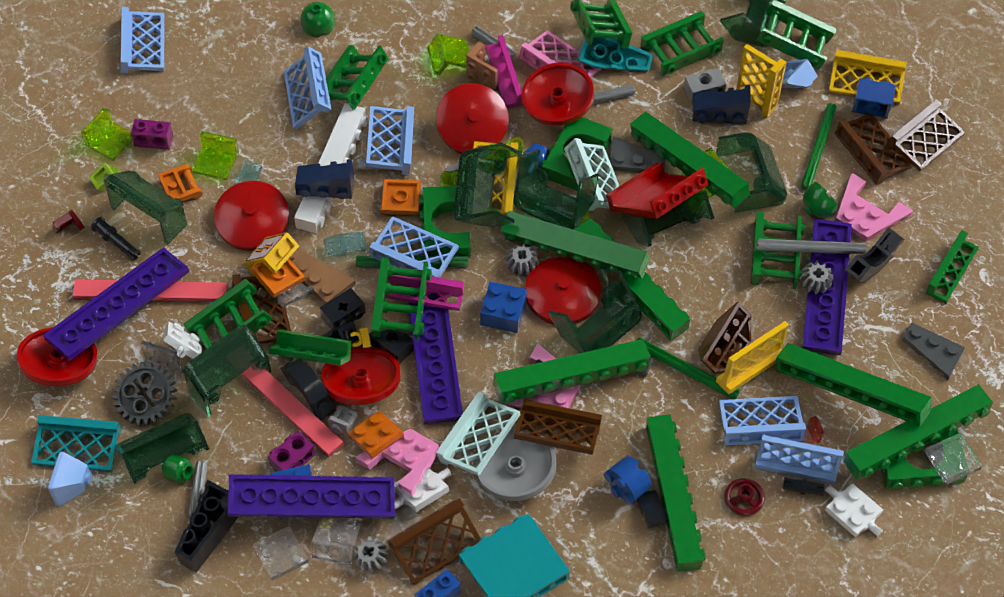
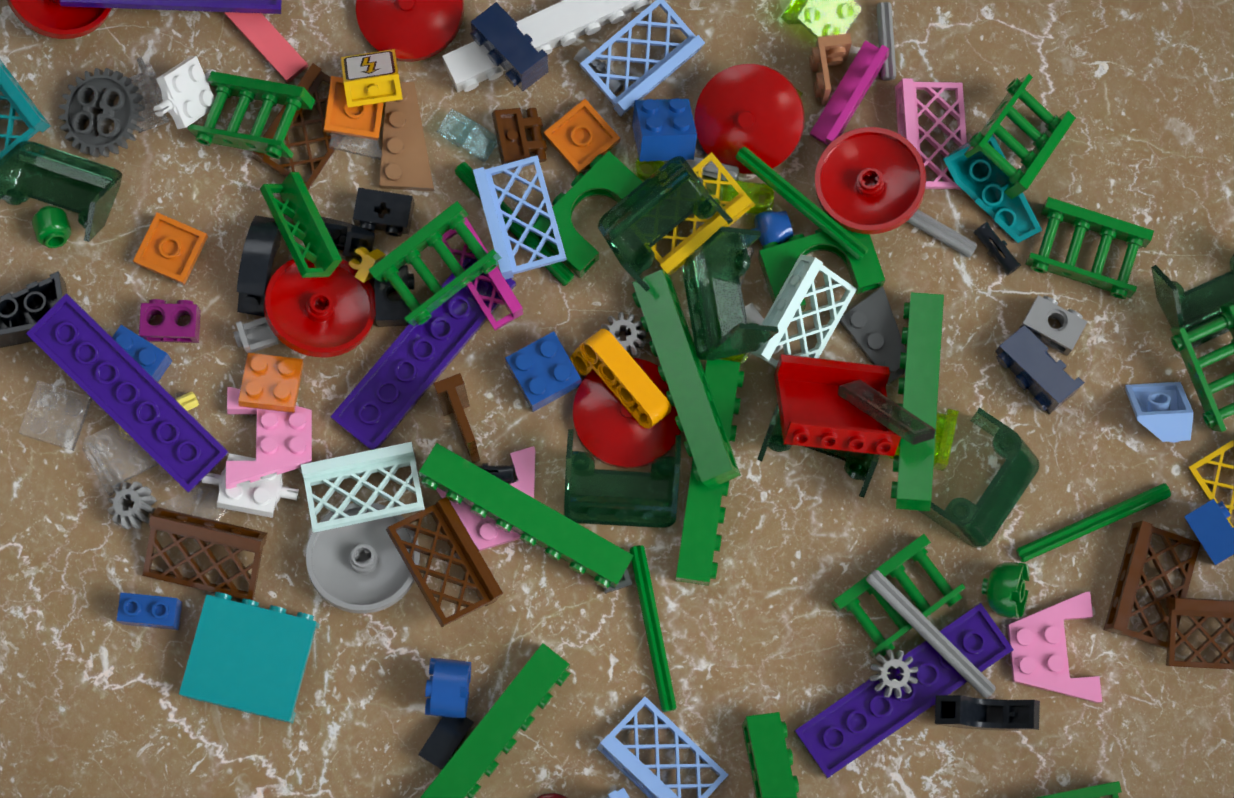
camera: 45 degrees right, 20 degrees up
clear green windscreen [183,325,271,417] -> none
light grey axle [189,461,207,516] -> none
coral tile [223,345,344,457] -> none
reddish brown wedge [698,302,751,373] -> none
yellow fence [716,321,789,394] -> none
yellow fence [736,44,787,117] -> none
none -> orange plate [133,212,208,285]
none -> reddish brown fence [433,373,480,463]
none -> reddish brown plate [492,108,547,165]
none -> light orange beam [570,329,671,429]
none -> blue brick [632,98,697,161]
none -> green axle [735,147,868,260]
none -> clear smoke tile [838,380,936,445]
none -> black pin [973,222,1021,276]

